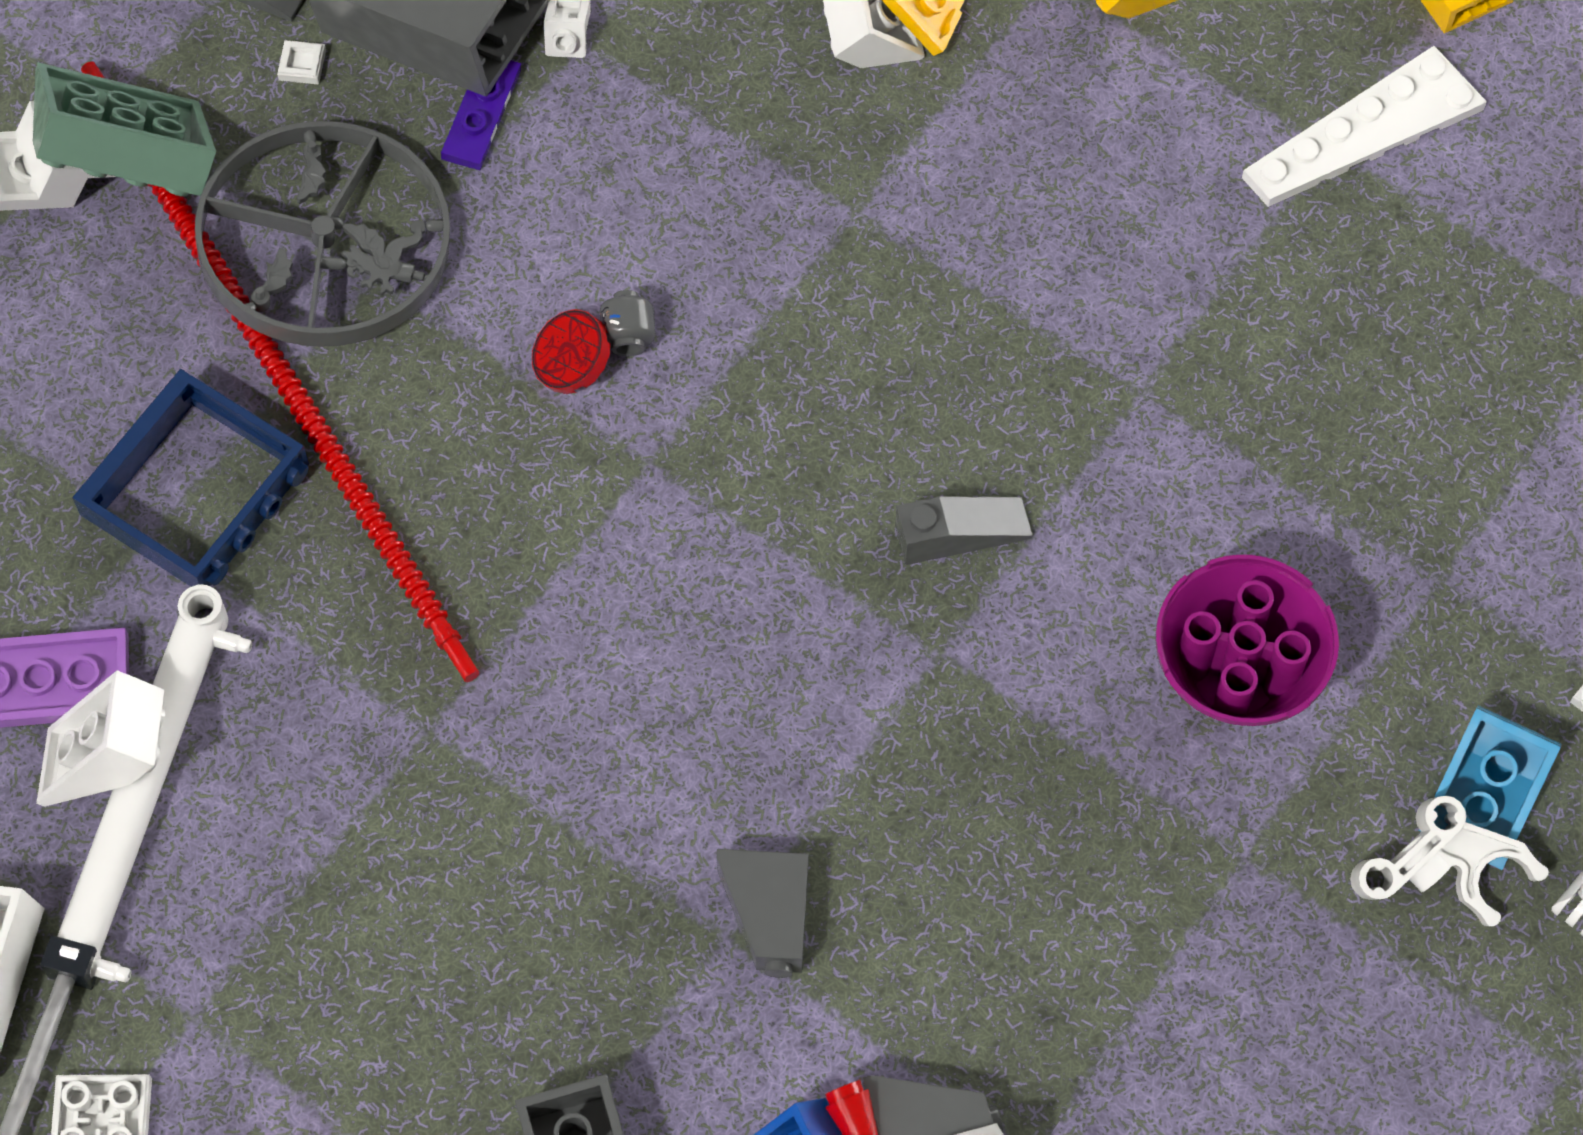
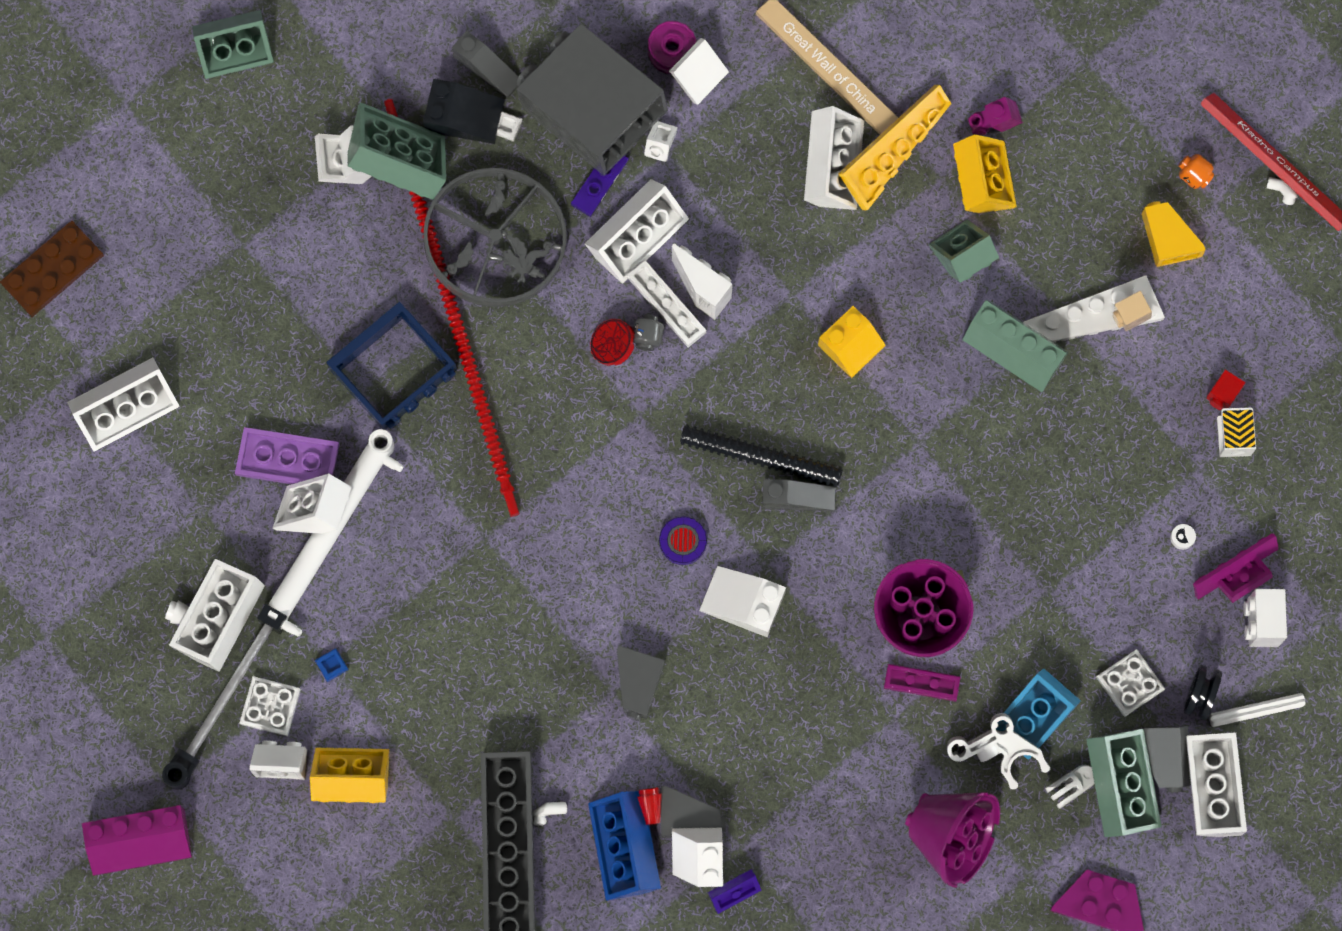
camera: 15 degrees right, 10 degrees up
none -> blue tile [315,648,348,682]
none -> black slope [423,79,505,144]
none -> white slope [585,179,689,283]
none -> white plate [627,260,706,347]
none -> tile [659,516,707,565]
none -> white slope [672,244,732,320]
none -> black piece [680,424,843,487]
none -> white slope [699,566,786,638]
none -> yellow slope [818,306,886,378]
none -> magenta tile [884,664,960,702]
none -> magenta cone [905,793,1000,888]
none -> sand green slope [929,219,999,283]
none -> sand green slope [962,300,1069,392]
none -> tan brick [1112,291,1152,332]

